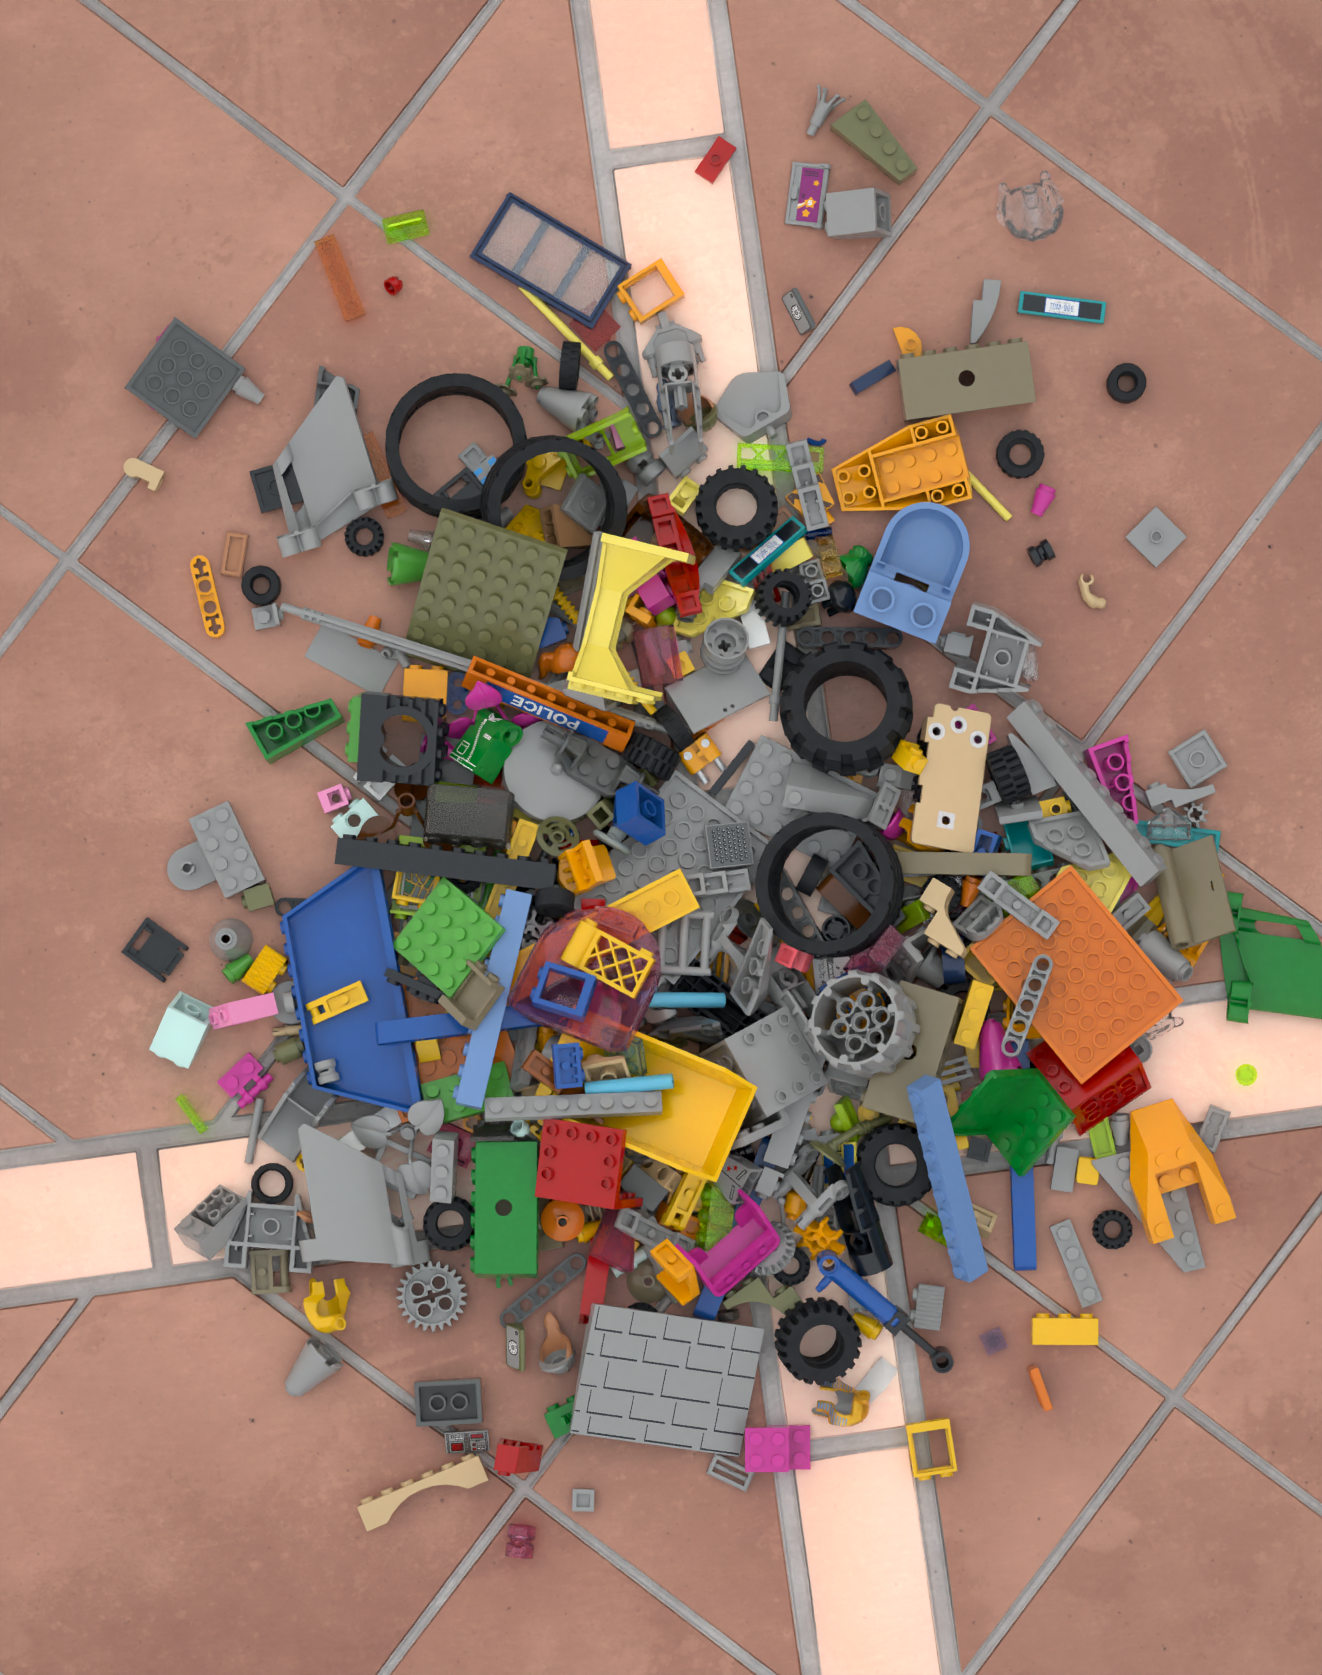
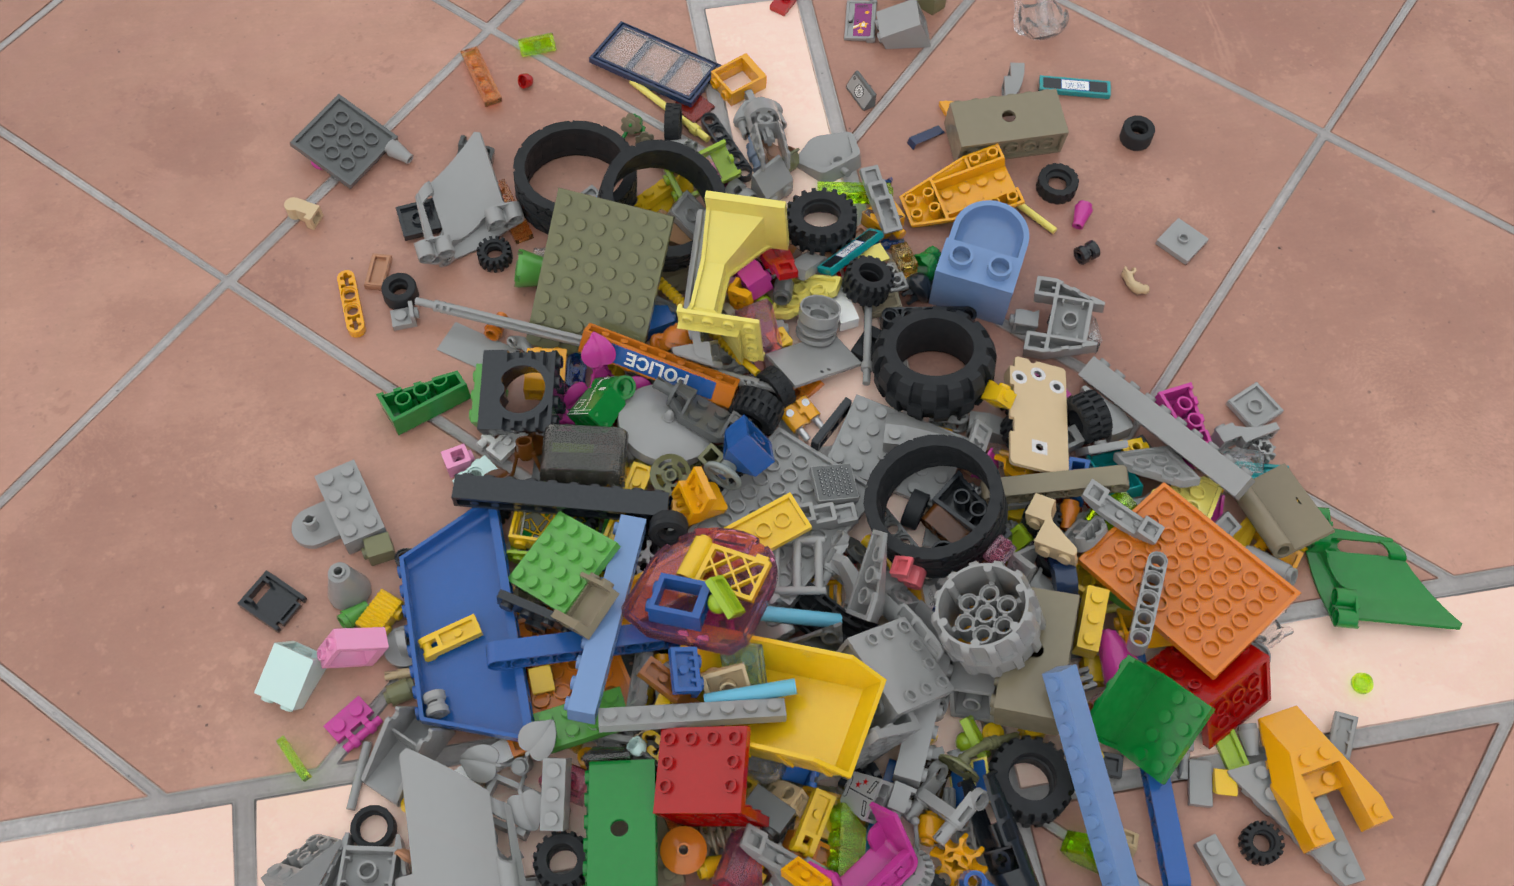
camera: 10 degrees left, 25 degrees down
none -> lime tile [705,575,746,620]

